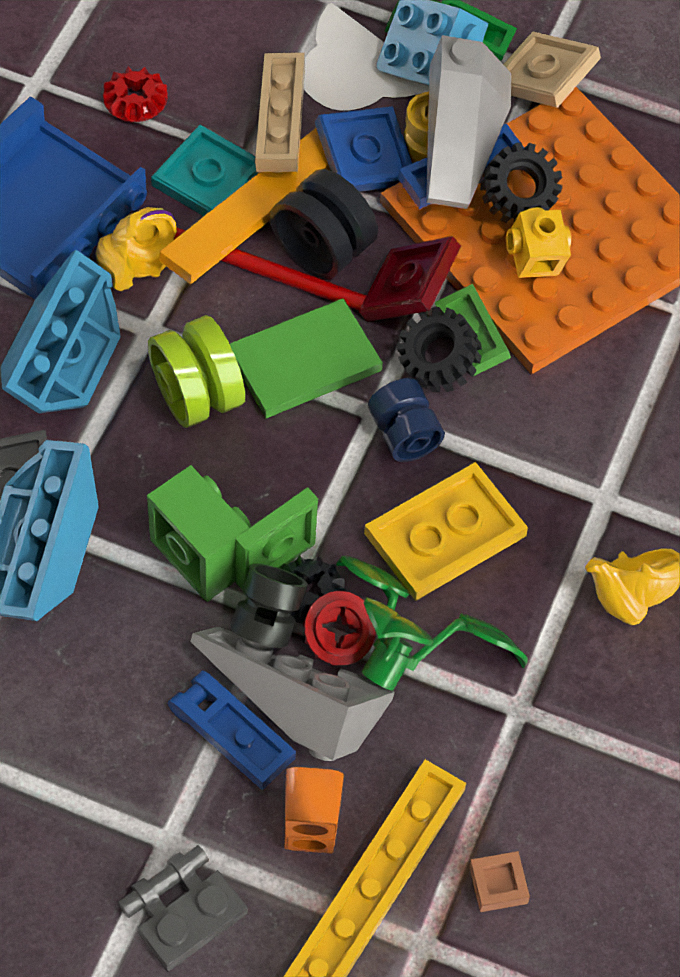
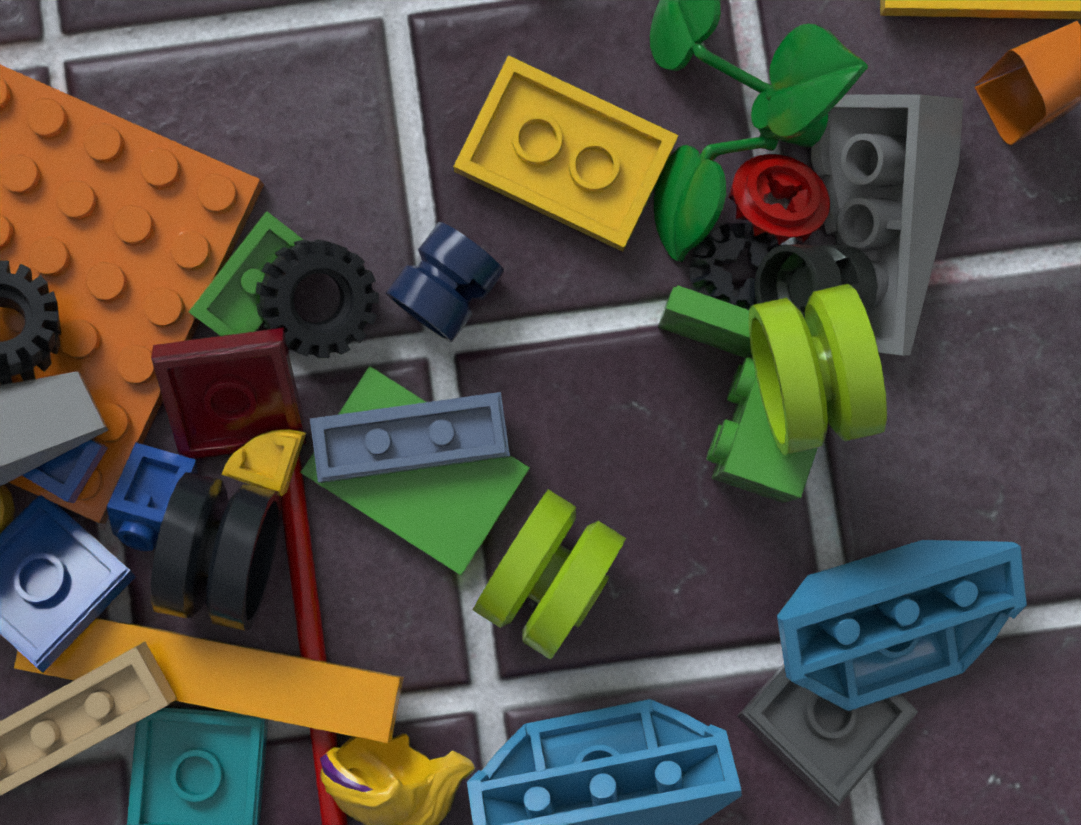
camera: 115 degrees left, 25 degrees up
blue plate [168,671,296,790] -> none
yellow brick [506,207,571,278] -> none
none -> blue bracket [107,442,198,551]
none -> yellow tile [221,430,306,496]
none -> sand blue tile [310,392,510,483]
none -> lime wheel [748,284,887,455]

